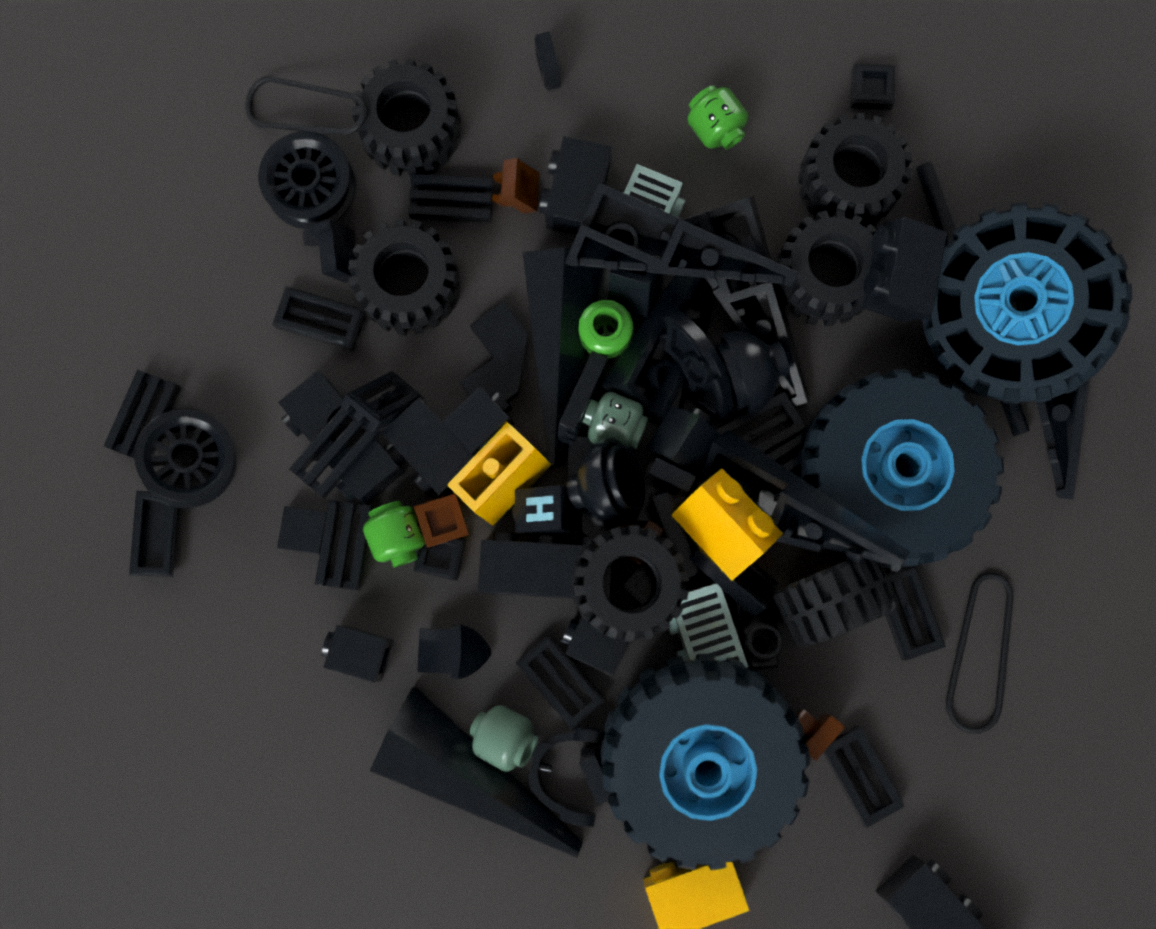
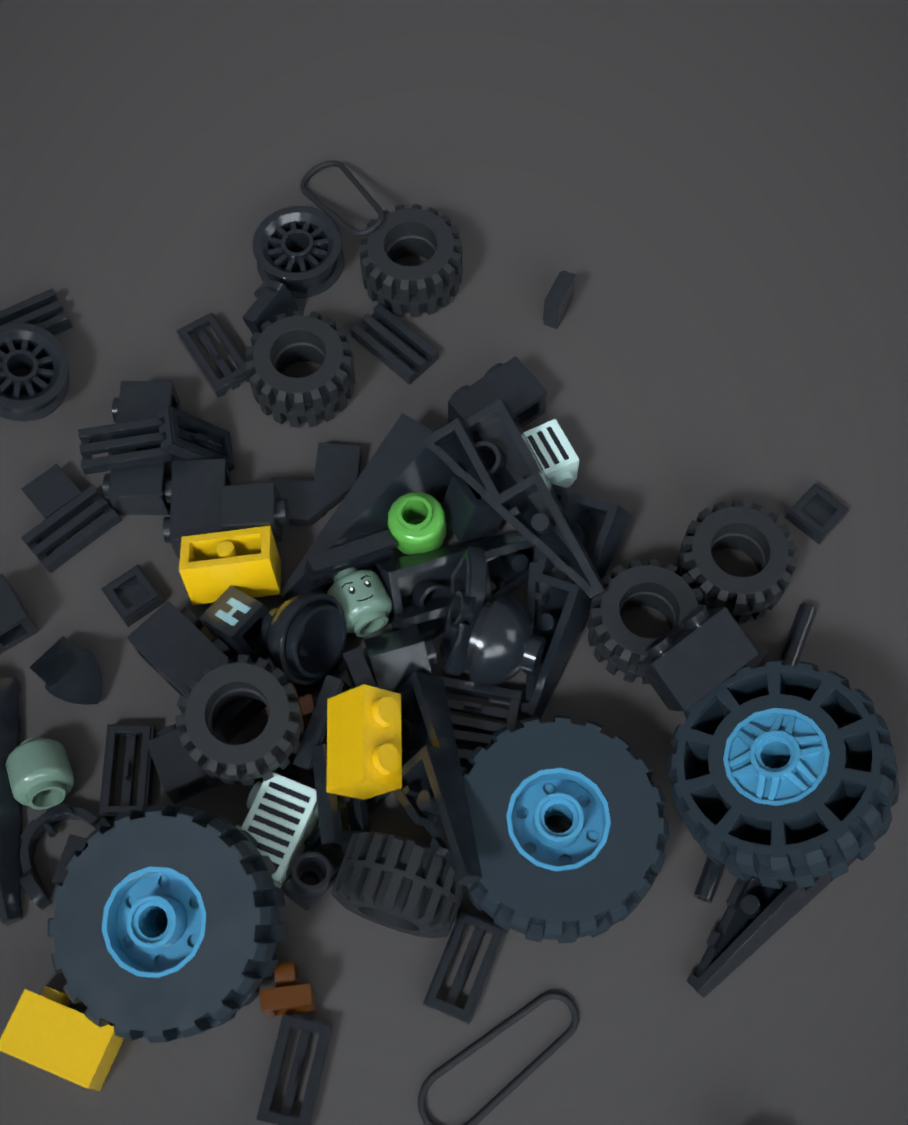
camera: 40 degrees right, 15 degrees down
bright green head [363,501,425,568] -> none
reddish brown tile [414,493,469,548] -> none
reddish brown tile [491,158,540,214] -> none
bright green head [687,85,749,150] -> none

